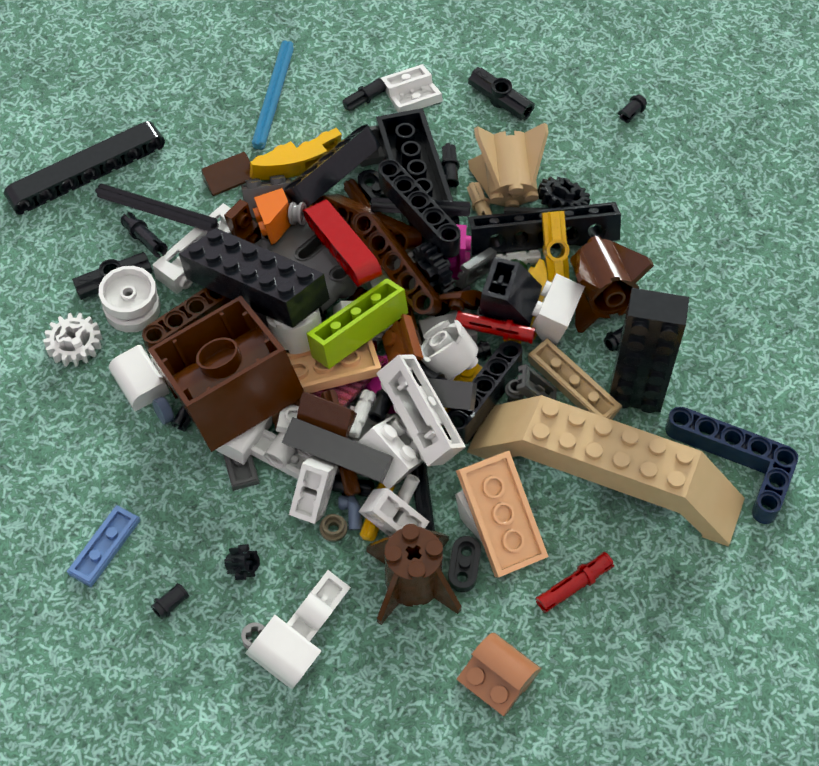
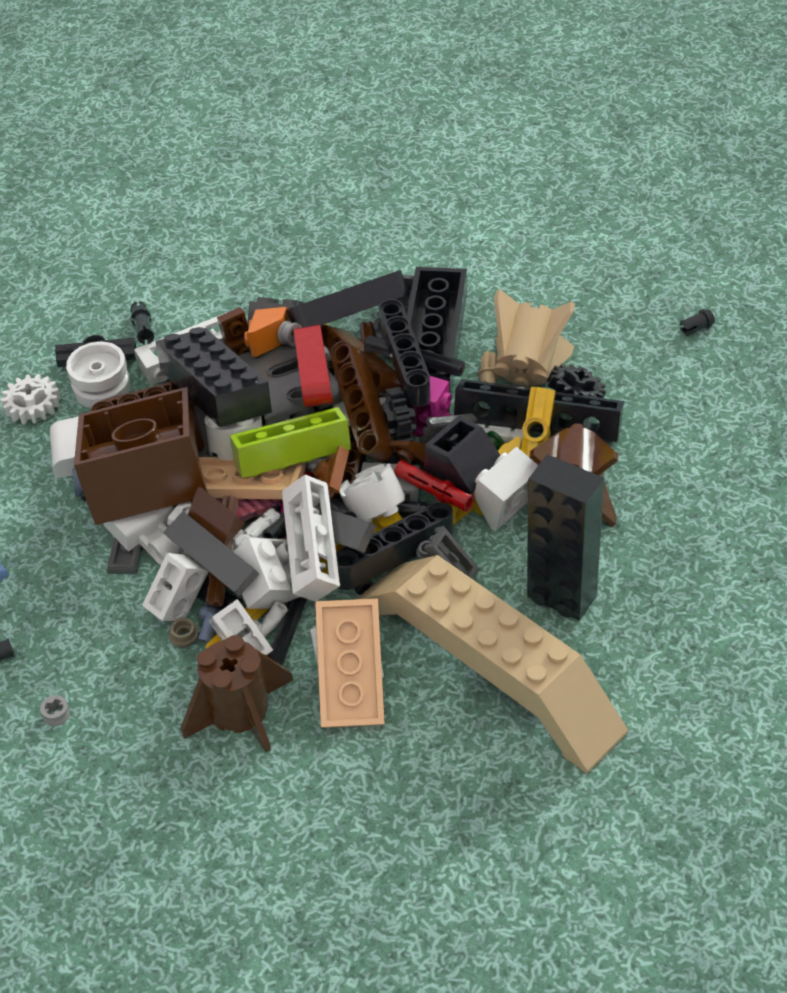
camera: 25 degrees right, 10 degrees down
black beam [4,121,165,215] -> none
black axle [95,184,219,232] -> none
reddish brown slope [201,152,252,196] -> none
black gear [224,544,260,580] -> none
white plate [245,570,351,689] -> none
yellow slope [250,128,342,180] -> none
dark azure axle [252,40,294,150] -> none
black axle [342,78,386,111] -> none
white slope [381,64,443,113] -> none
black axle [441,143,460,187] -> none
black plate [448,536,481,592] -> none
nougat brick [456,632,542,716] -> none
black piece [468,67,535,121] -> none
tan slope [528,338,622,420] -> none
red pin [535,552,614,613] -> none
dark blue beam [665,407,798,524] -> none

